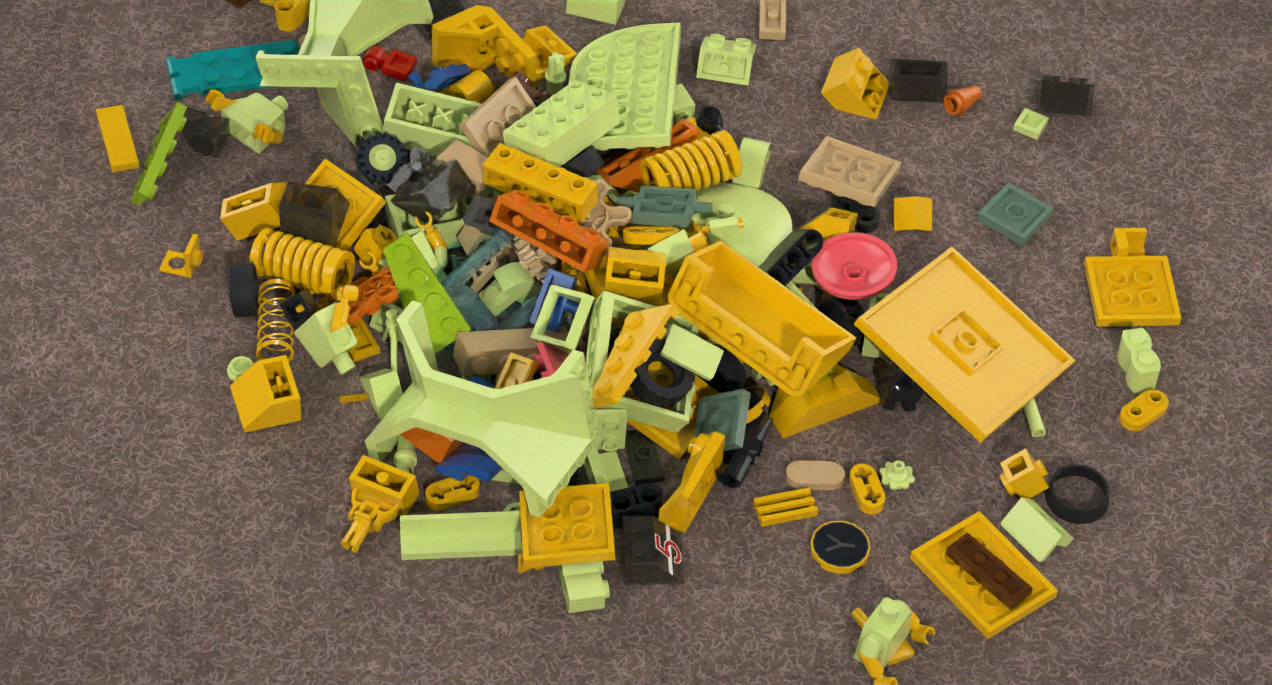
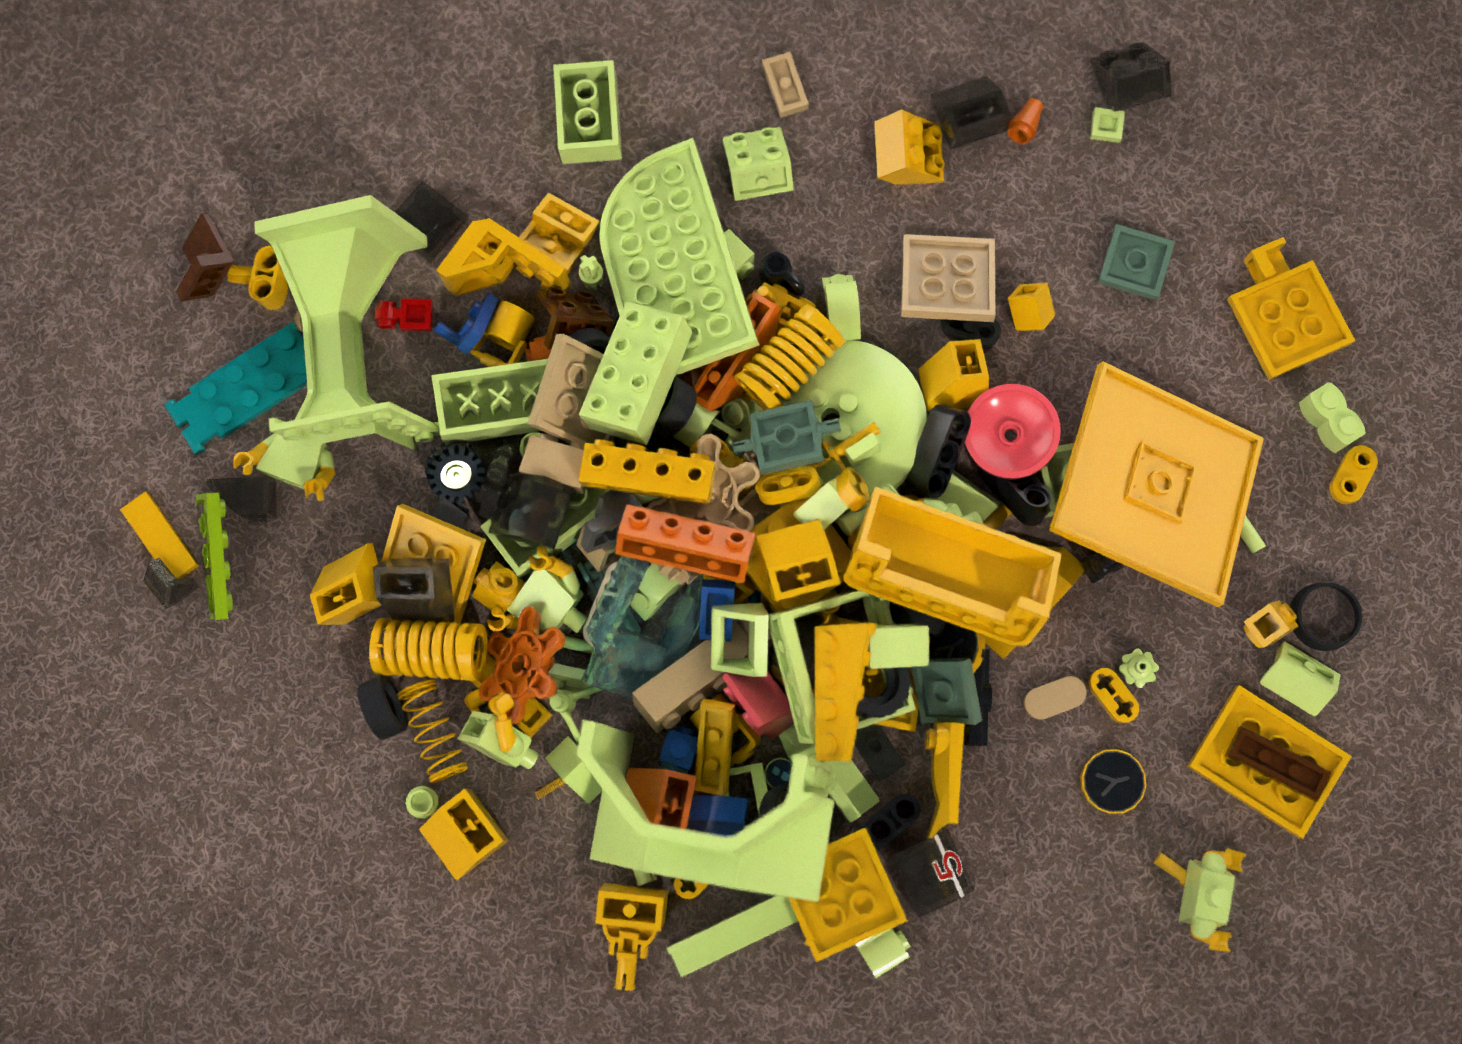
camera: 10 degrees left, 30 degrees up
yellow bracket [159,234,203,278] -> none
black piece [279,288,322,329] -> none
lime wing [383,233,472,354] -> none
yellow tile [752,487,818,527] -> none
none -> clear smoke tile [143,558,199,609]

